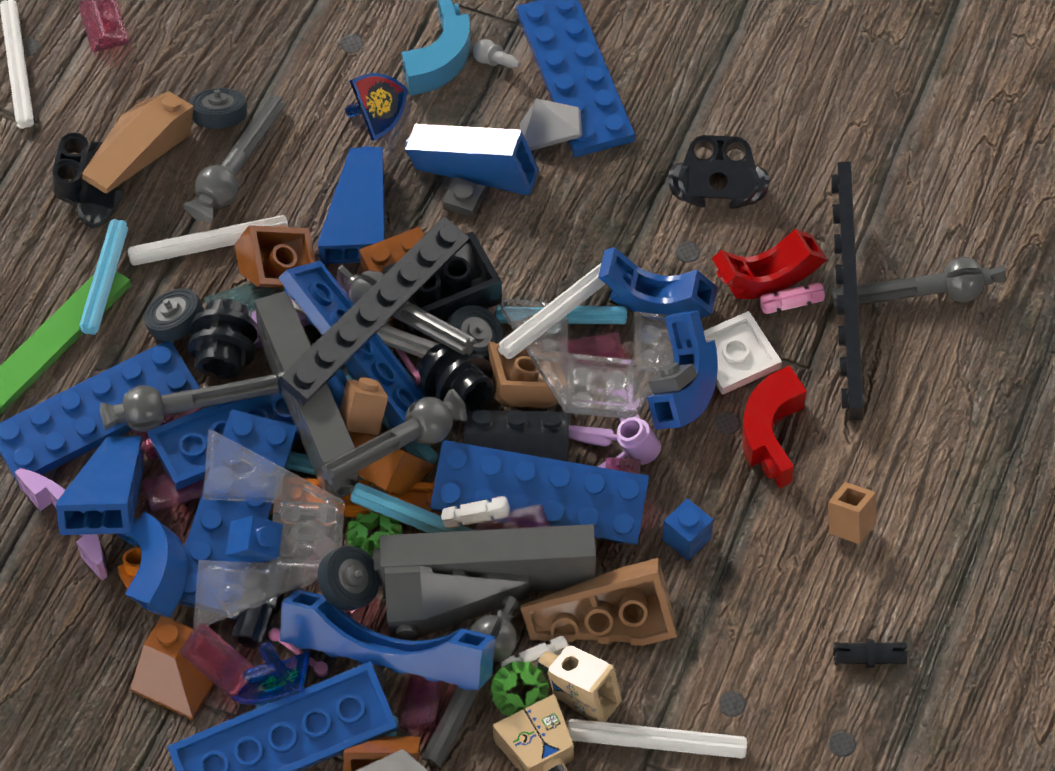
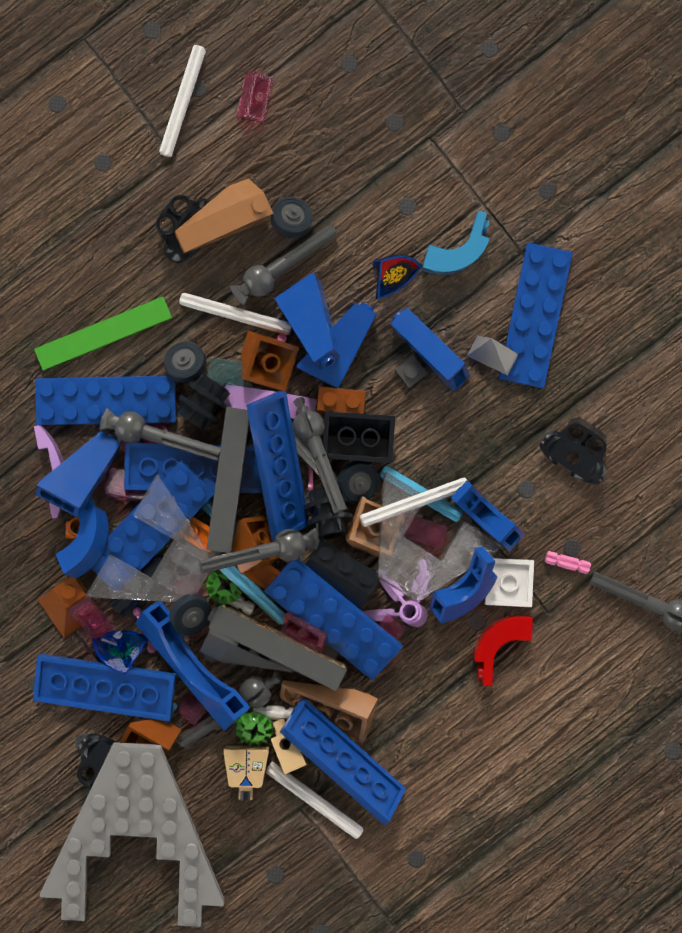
camera: 30 degrees right, 30 degrees up
medium azure axle [79,219,128,335] -> none
blue brick [225,515,283,565] -> none
black plate [278,217,469,405] -> none
medium nougat brick [339,377,388,435] -> none
white axle [441,496,510,529] -> none
light grey bar [473,39,520,68] -> none
dark grey plate [649,362,698,394] -> none
blue brick [662,498,714,561] -> none
red arch [712,229,828,300] -> none
medium nougat brick [828,482,876,544] -> none
black plate [831,161,863,420] -> none
black pin [833,639,908,668] -> none
none -> blue slope [274,272,340,370]
none -> blue plate [280,697,406,825]

